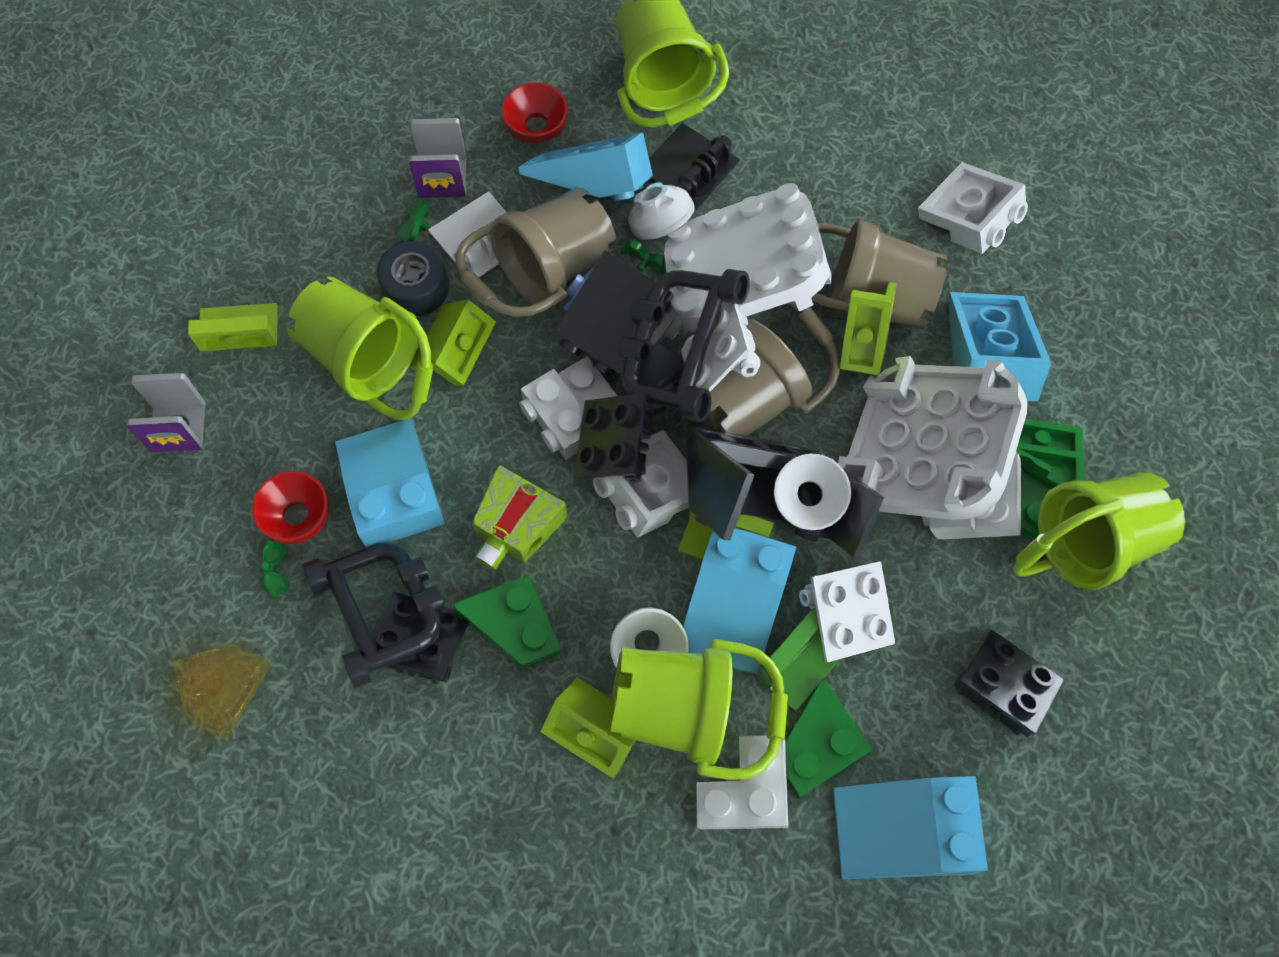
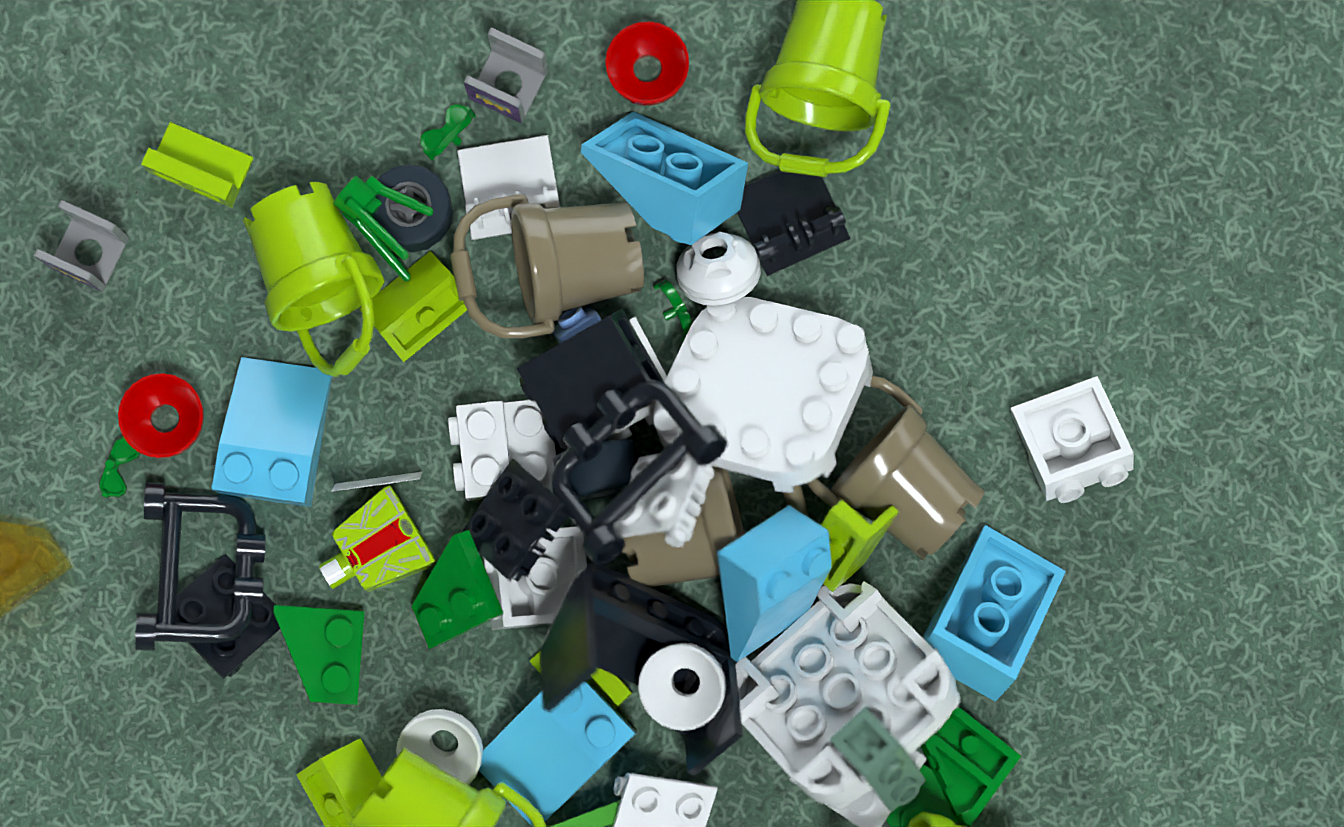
camera: 30 degrees right, 15 degrees up
none -> white sticker [331,472,422,492]
none -> green plant [333,176,434,282]
none -> green wing [411,530,504,649]
none -> medium azure slope [718,505,832,662]
none -> sand green bracket [829,707,925,811]

